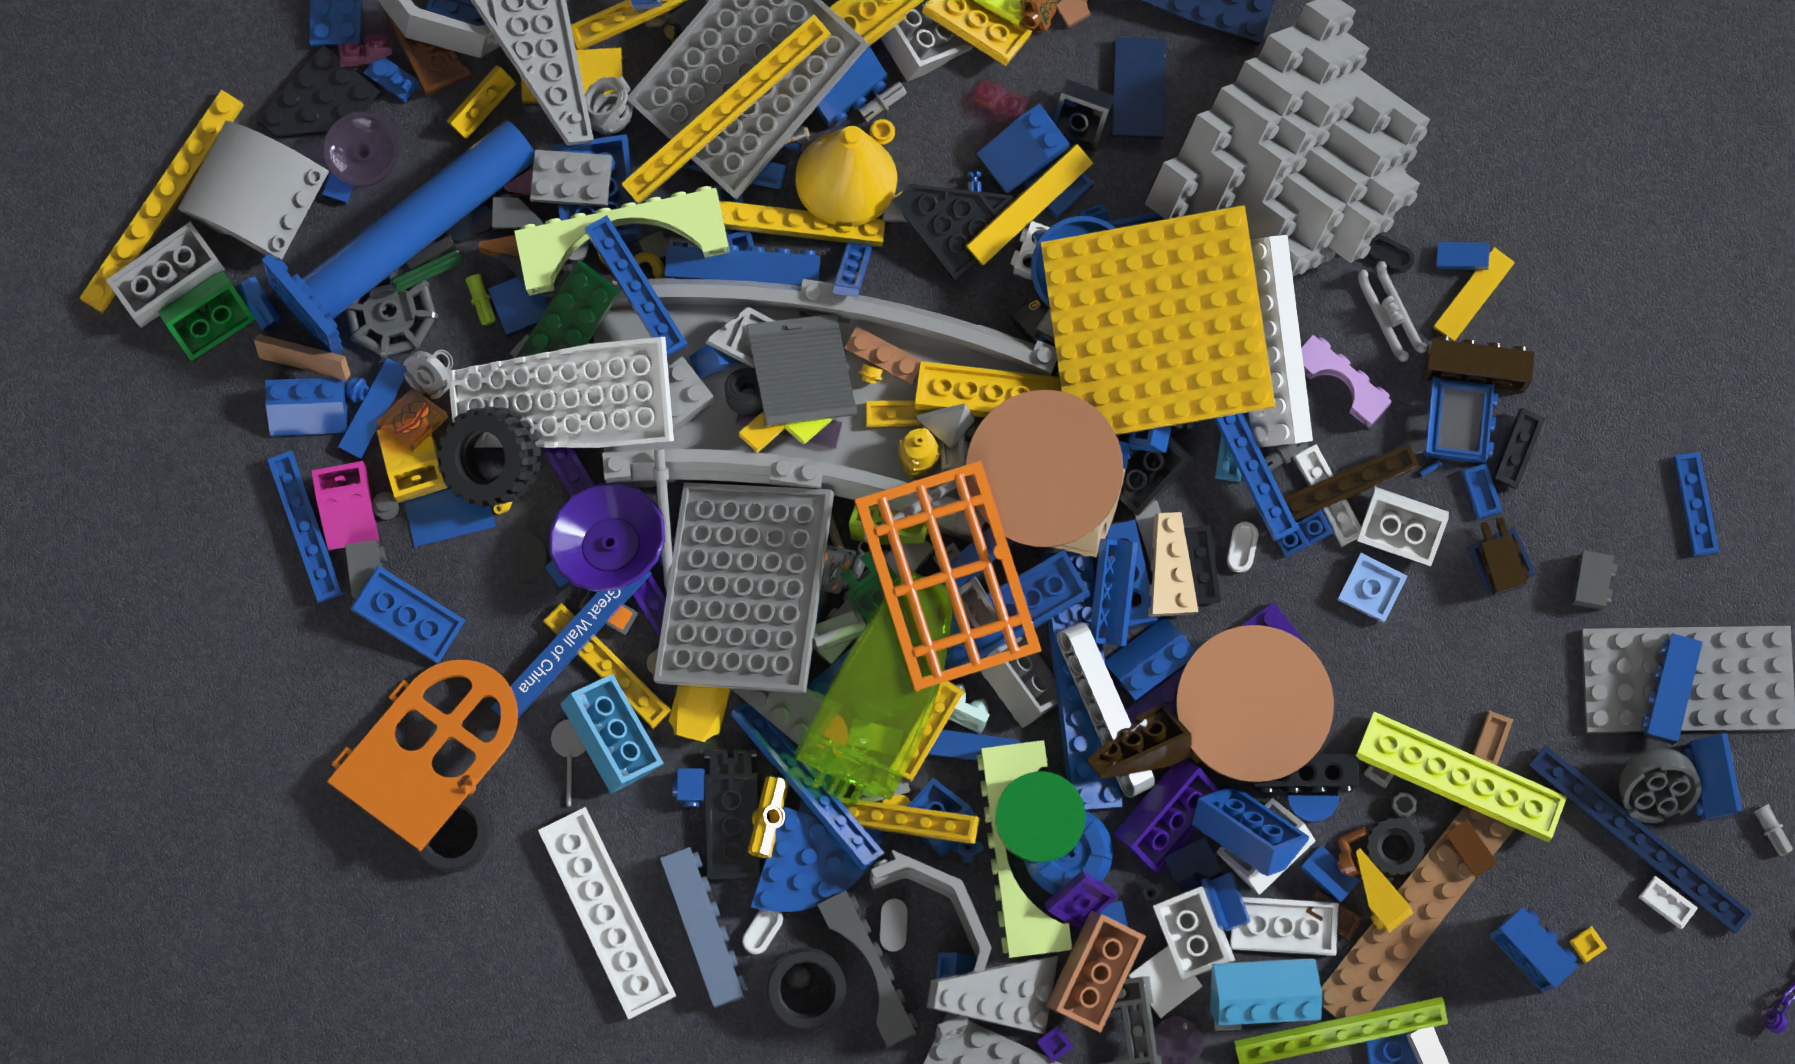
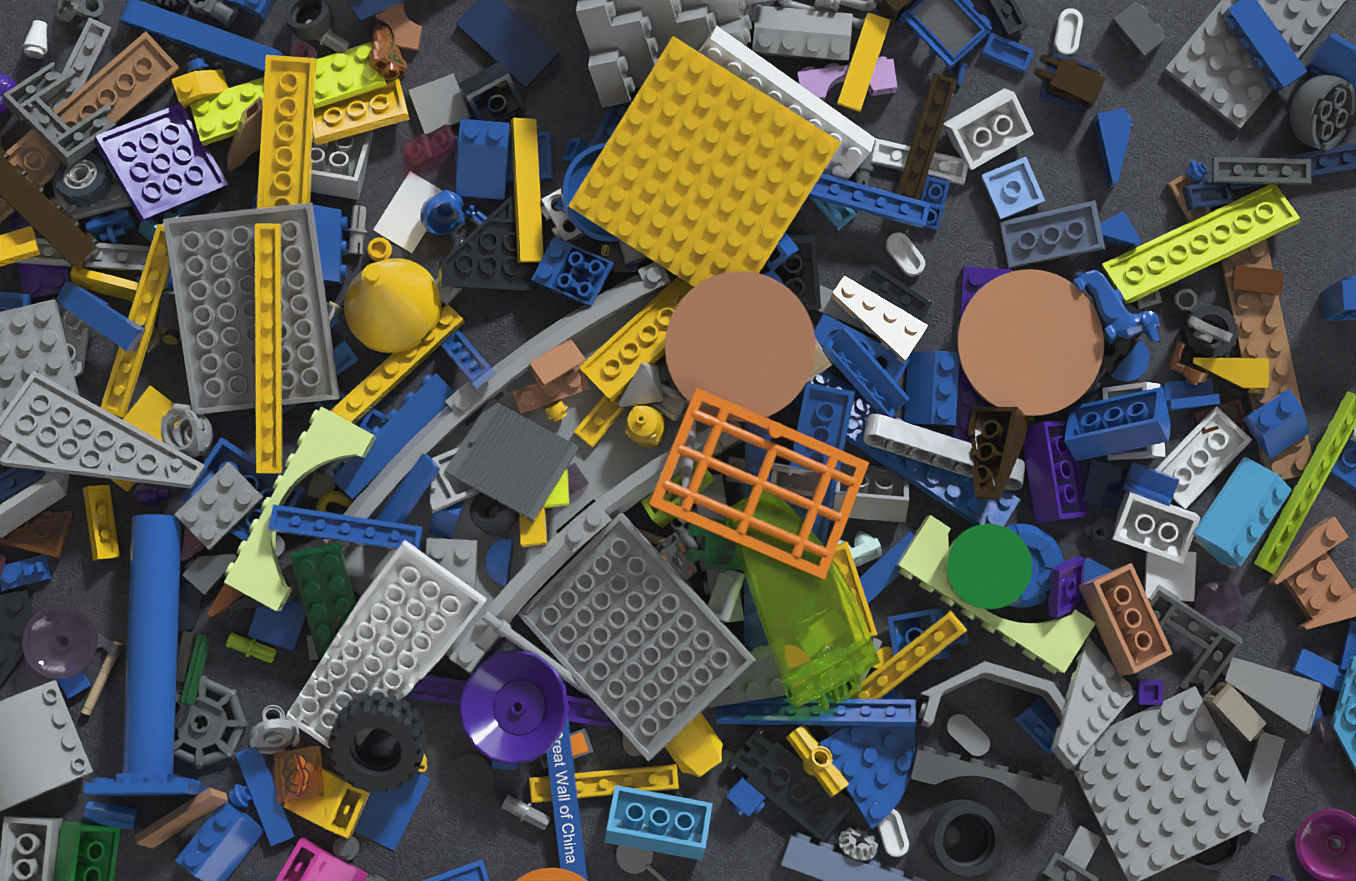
camera: 55 degrees left, 5 degrees up
none -> tan piece [81,634,124,716]
none -> dark purple cylinder [135,485,171,506]
none -> white sticker [373,171,442,253]
none -> blue tile [376,453,440,524]
none -> light grey tile [408,74,471,136]
none -> blue hair [420,190,465,235]
none -> blue tile [485,537,514,586]
none -> light grey axle [501,794,550,830]
none -> nougat hinge [528,338,586,388]
none -> blue slope [531,237,614,307]
none -> light grey slope [752,5,853,63]
none -> yellow tile [837,13,890,112]
none -> light grey gear [839,827,878,860]
none -> sand blue tile [999,201,1105,269]
none -> white tile [1054,9,1083,57]
none -> blue animal [1073,270,1160,345]
none -> blue slope [1093,108,1133,189]
none -> blue slope [1100,211,1141,249]
none -> dark blue tile [1182,182,1233,211]
none -> blue plate [1186,159,1209,184]
none -> light grey piece [1187,316,1233,343]
none -> dark grey plate [1212,157,1311,185]
none -> blue slope [1242,389,1310,459]

